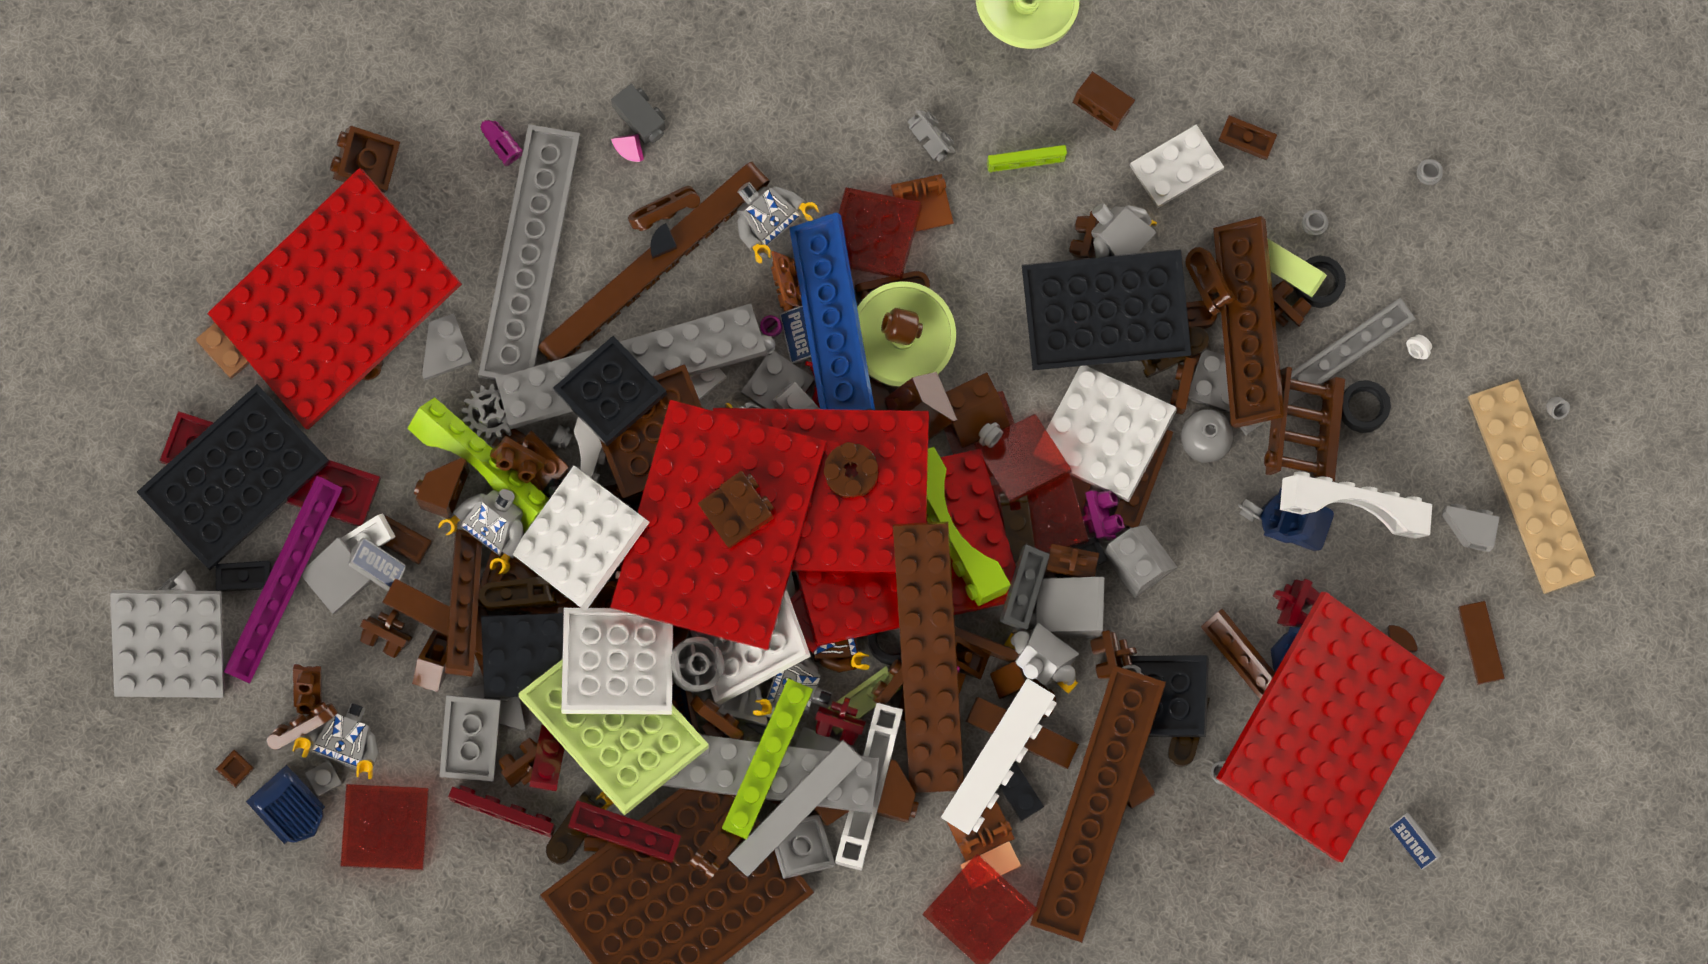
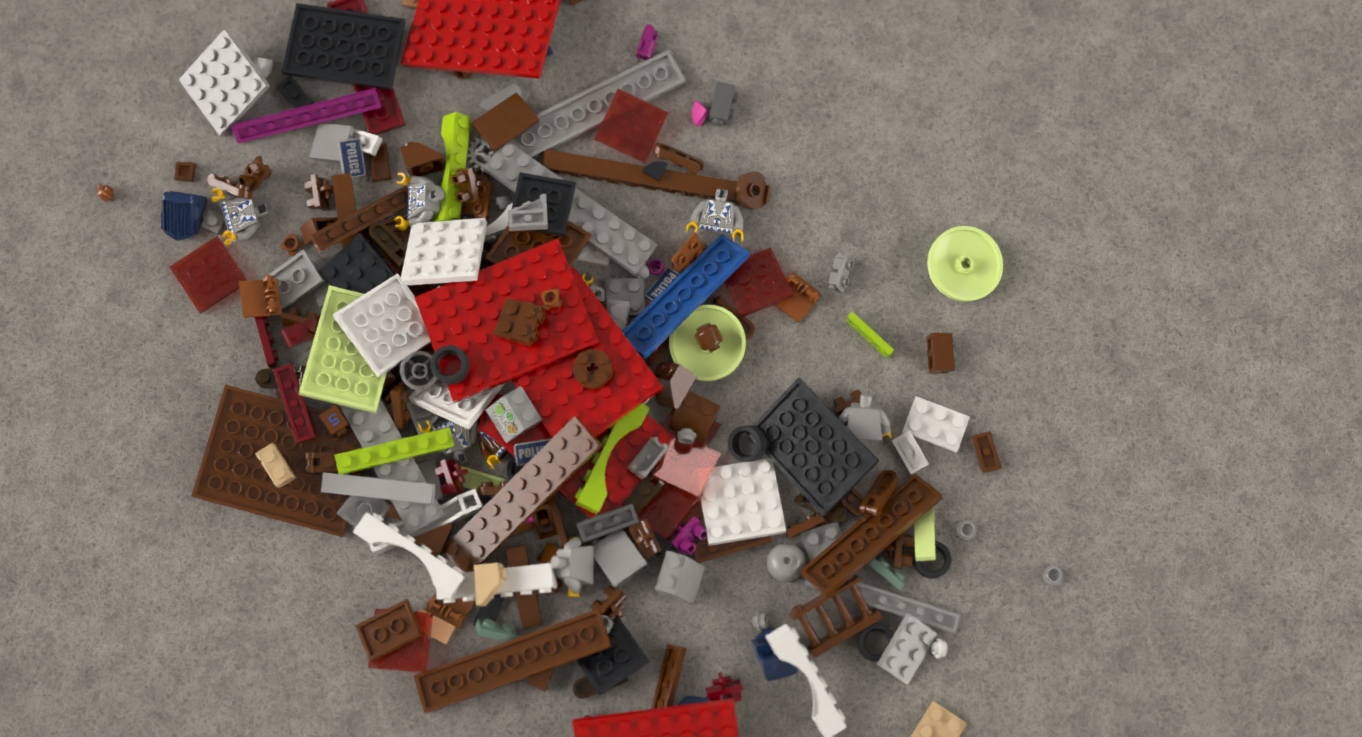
camera: 60 degrees right, 0 degrees up
none -> dark orange plate [96,184,116,202]
none -> dark orange hinge [239,275,282,318]
none -> tan brick [256,443,296,488]
none -> dark orange plate [280,234,303,256]
none -> reddish brown brick [319,404,350,437]
none -> white arch [353,512,467,599]
none -> reddish brown tile [355,599,424,662]
none -> black tyre [430,345,470,385]
none -> reddish brown tile [472,92,539,152]
none -> tan slope [474,563,506,606]
none -> sand green plate [476,618,517,642]
none -> light grey slope [486,386,542,443]
none -> light grey wing [508,194,548,231]
none -> slope [513,439,551,466]
none -> dark orange plate [541,289,562,310]
none -> clear red plate [594,89,668,164]
none -> light grey hinge [627,437,669,480]
none -> black tyre [728,425,767,462]
none -> reddish brown plate [736,171,771,210]
none -> sand green plate [869,556,906,590]
none -> light grey plate [877,613,937,685]
none -> white plate [892,431,929,474]

